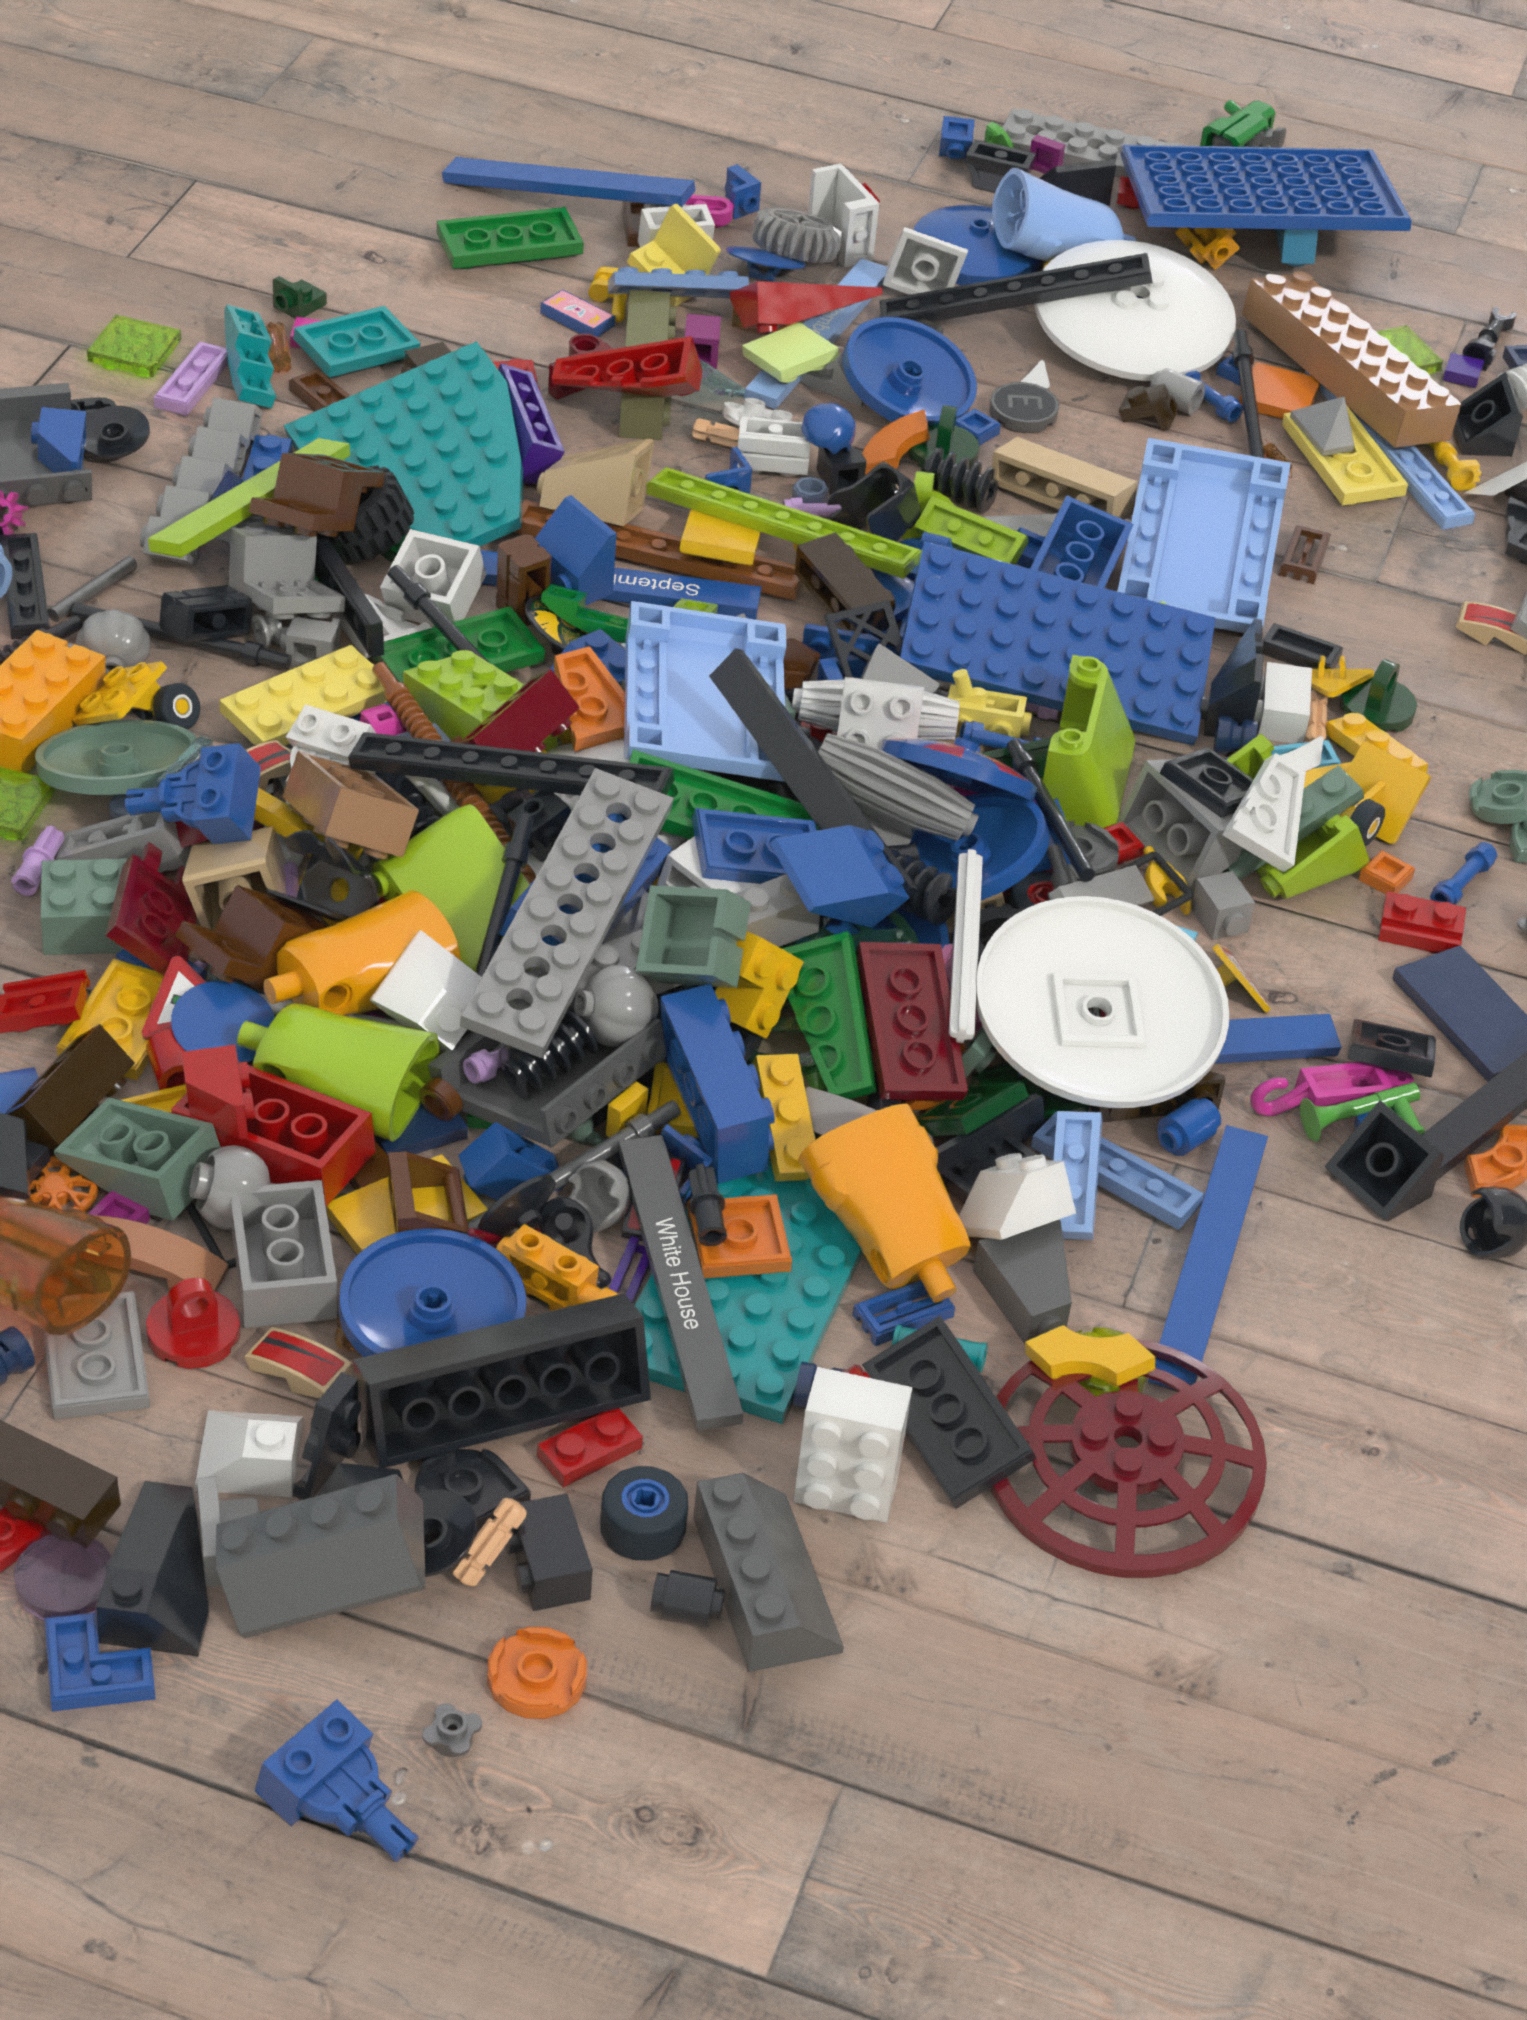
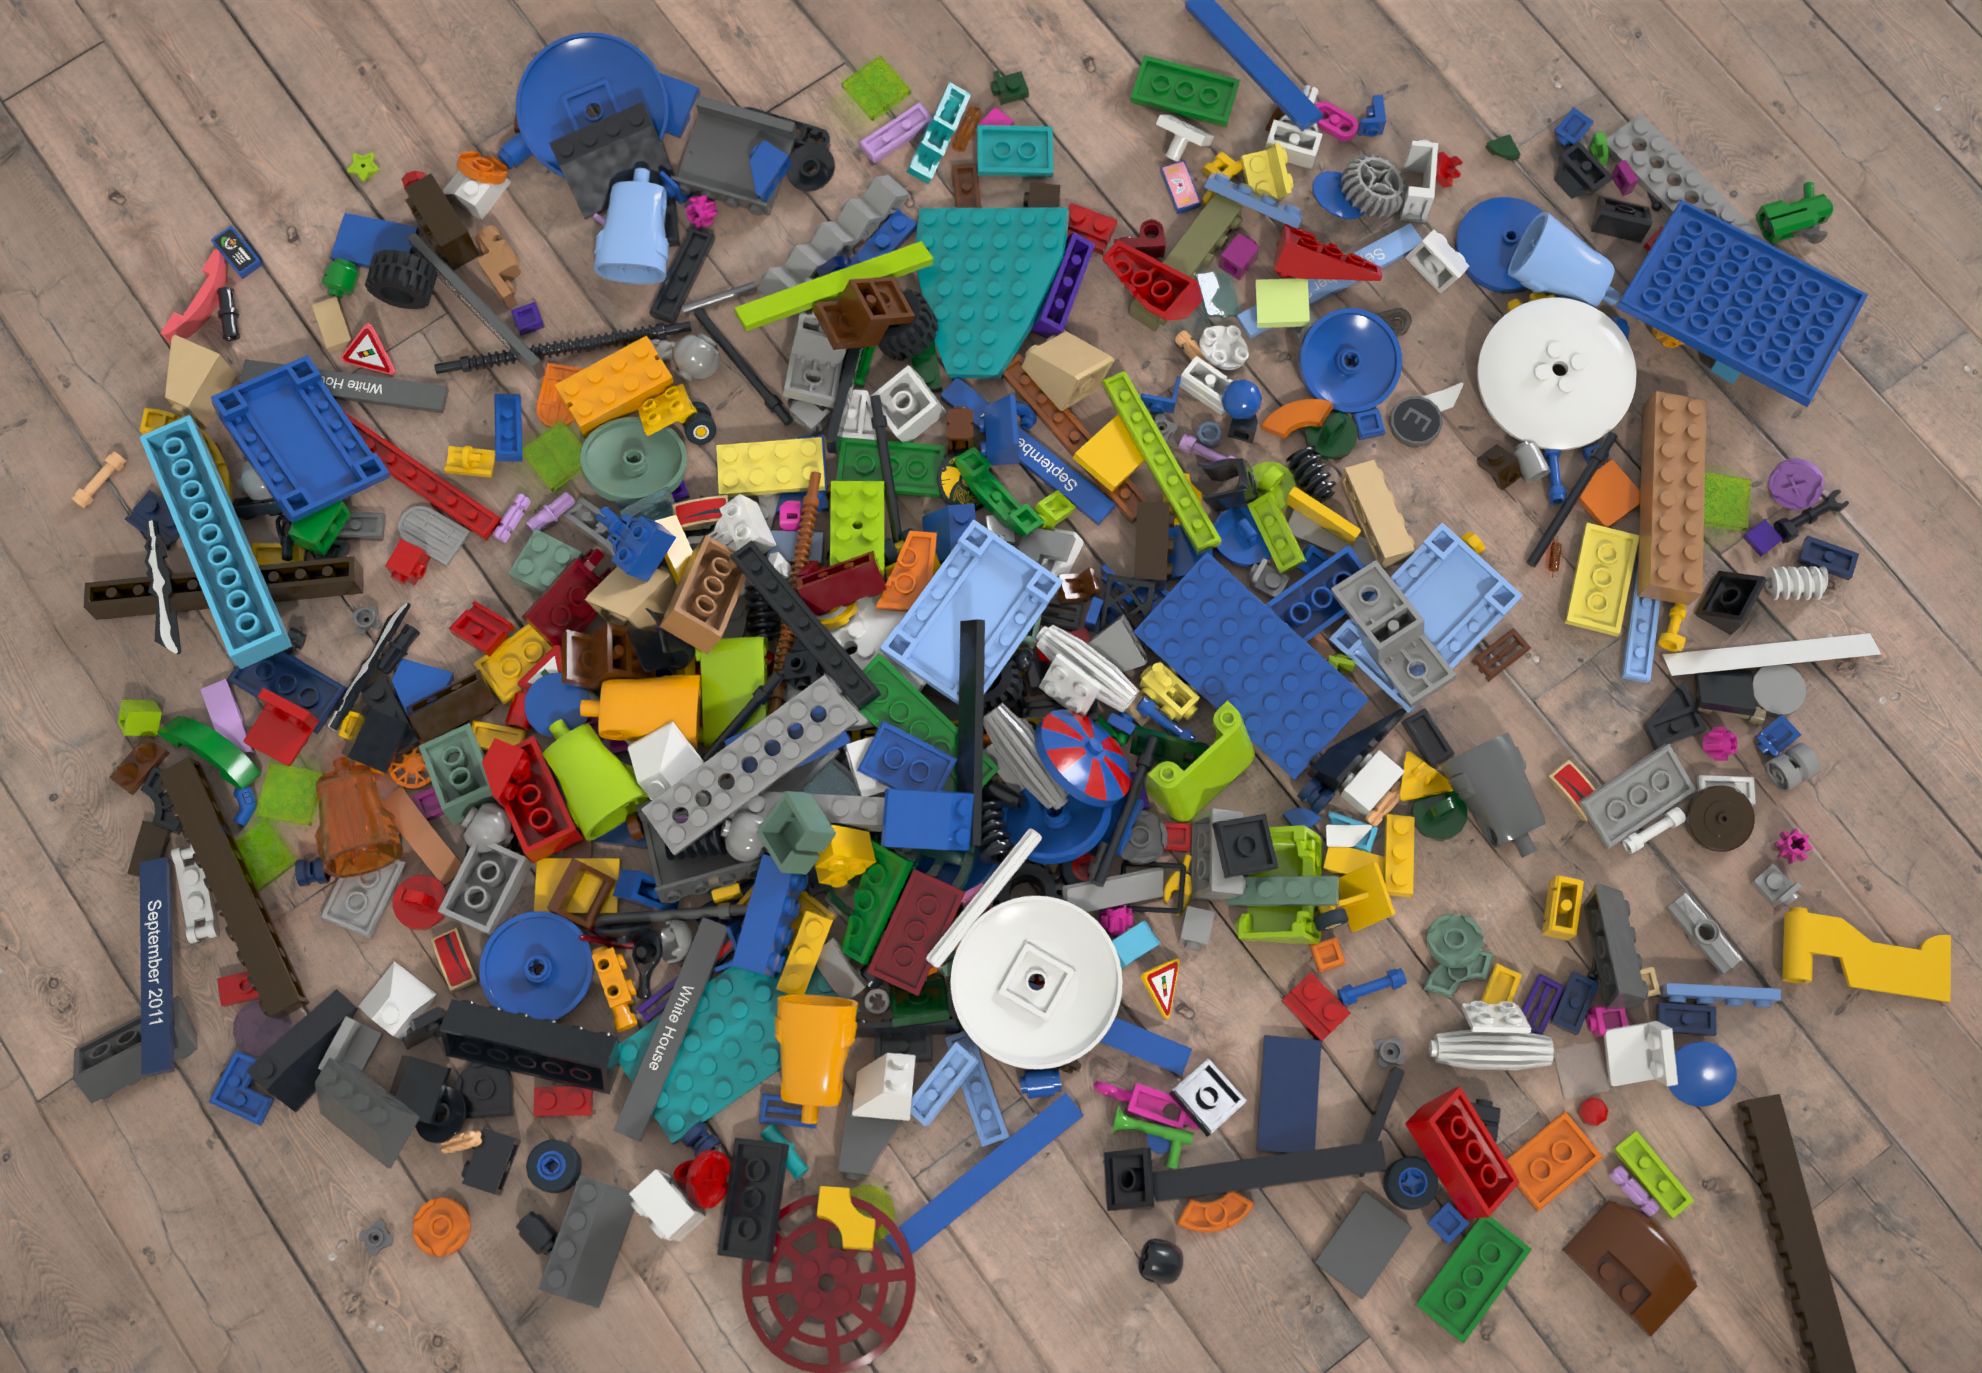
camera: 40 degrees right, 30 degrees up
black brick [159,585,252,642] -> none
blue brick [255,1699,419,1862] -> none
orange tile [687,1194,792,1278] -> none
black axle [689,1163,727,1246] -> none
black tile [879,253,1153,324] -> none
white wing [1222,753,1306,872] -> none
light grey slope [1290,396,1354,456] -> none
none -> white tile [1156,115,1215,162]
none -> yellow tile [1286,487,1361,547]
none -> light grey bracket [1331,560,1456,708]
none -> dark grey torso [1439,732,1546,858]
none -> dark green tile [1485,134,1521,161]
none -> medium lavender tile [1768,458,1825,510]

